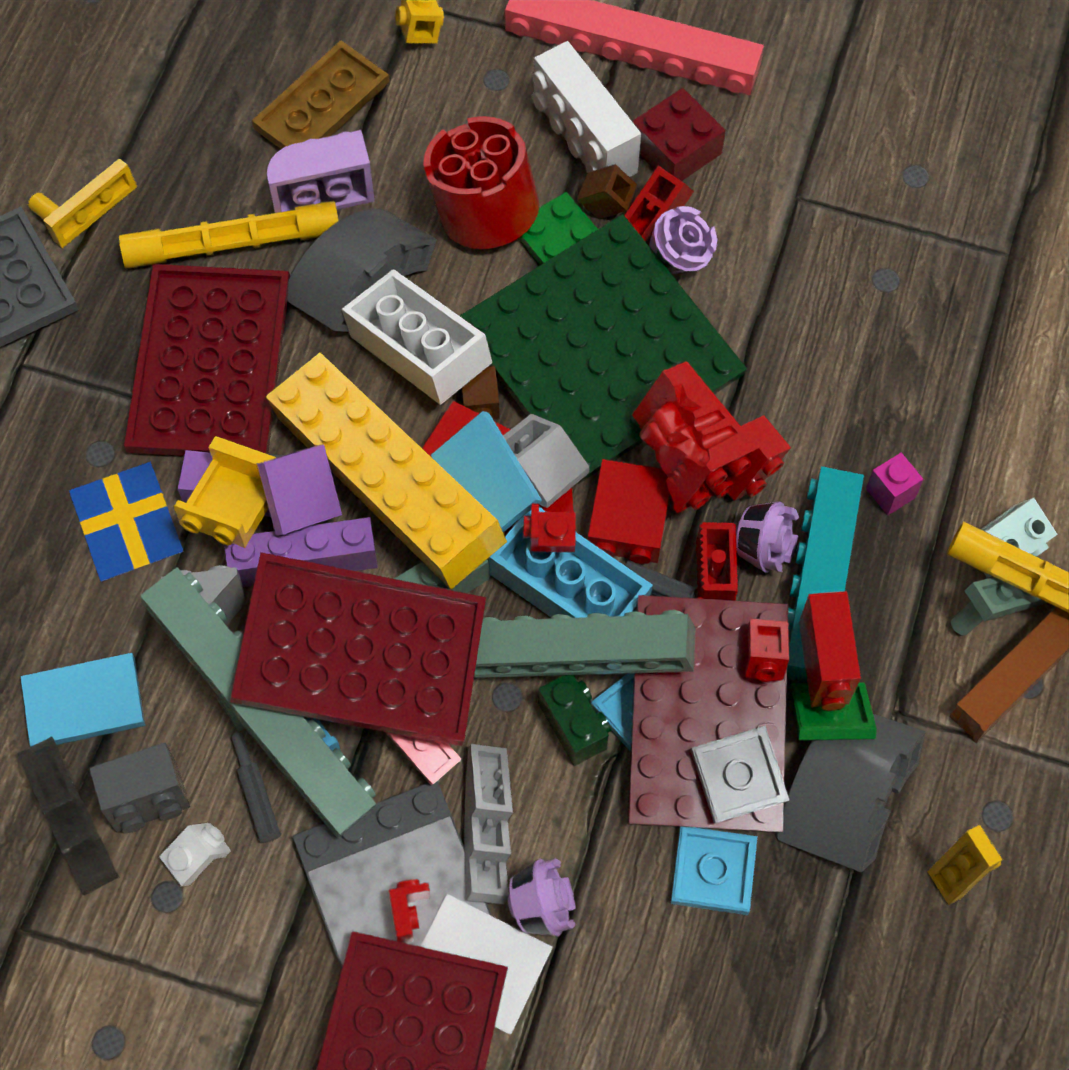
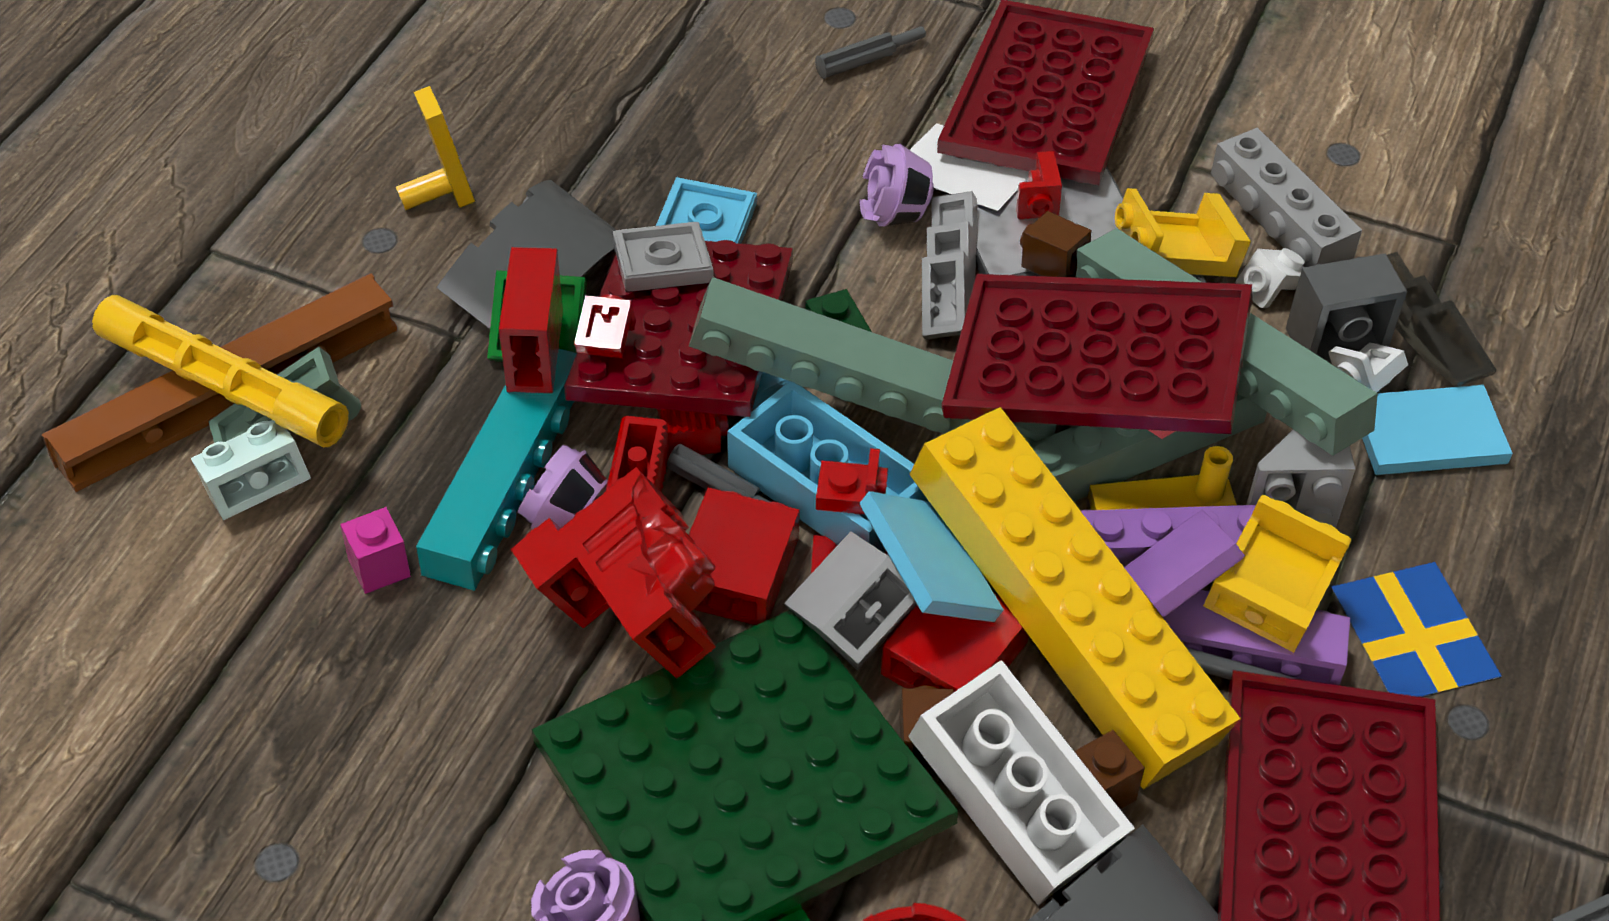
camera: 175 degrees left, 15 degrees down
none -> reddish brown brick [1020,211,1092,278]
none -> reddish brown brick [1074,730,1145,809]
none -> yellow panel [1114,188,1251,277]
none -> light grey brick [1211,128,1362,267]
none -> white bracket [1329,342,1408,393]

